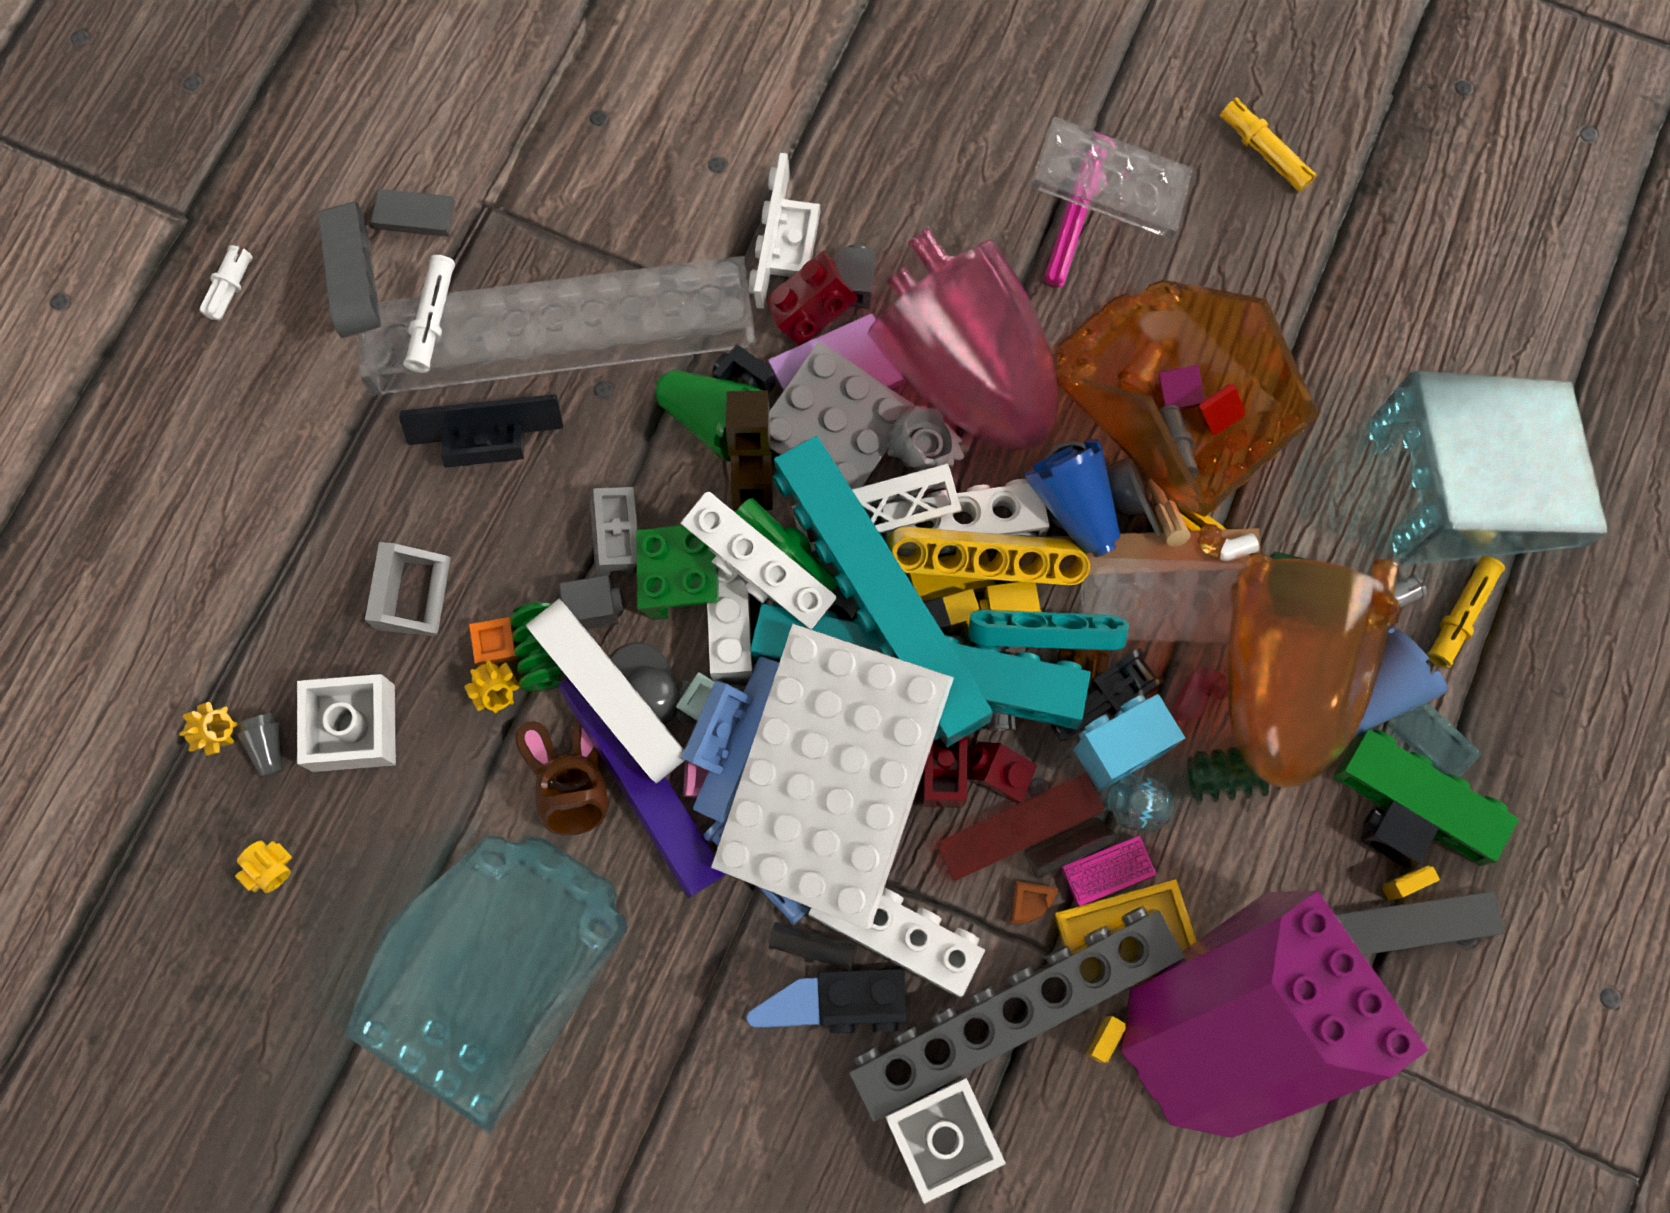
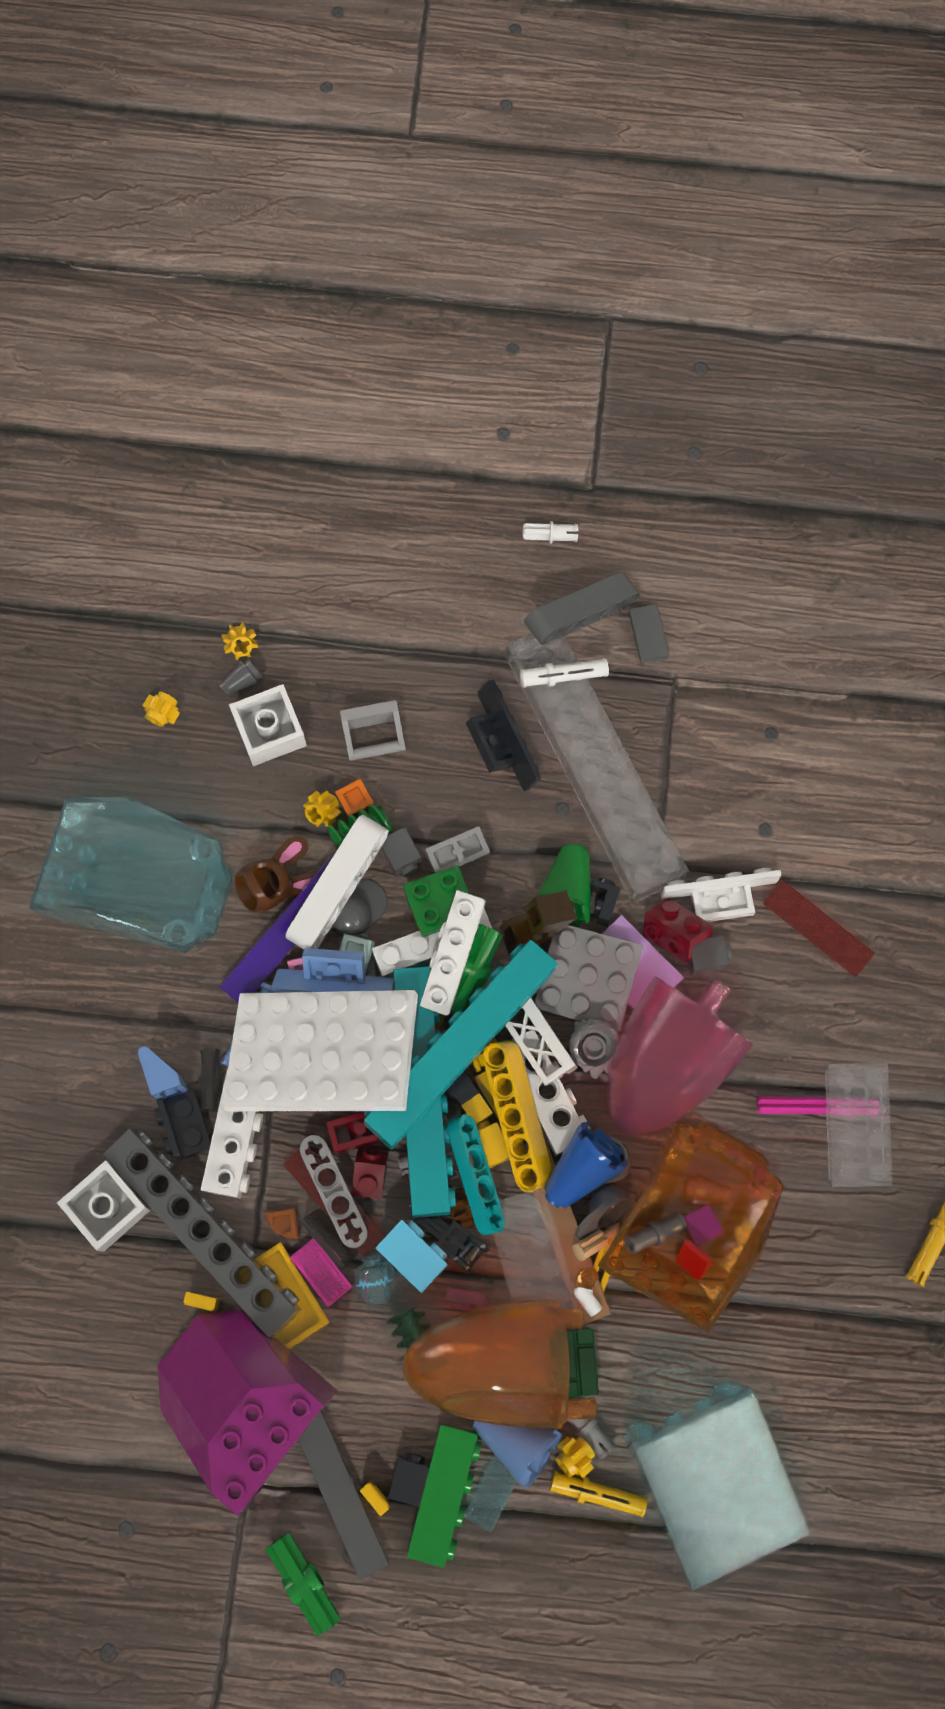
camera: 70 degrees right, 0 degrees up
none -> green piece [266,1531,341,1636]
none -> light grey beam [300,1135,368,1248]
none -> yellow gear [555,1436,595,1478]
none -> clear red tile [763,879,875,977]

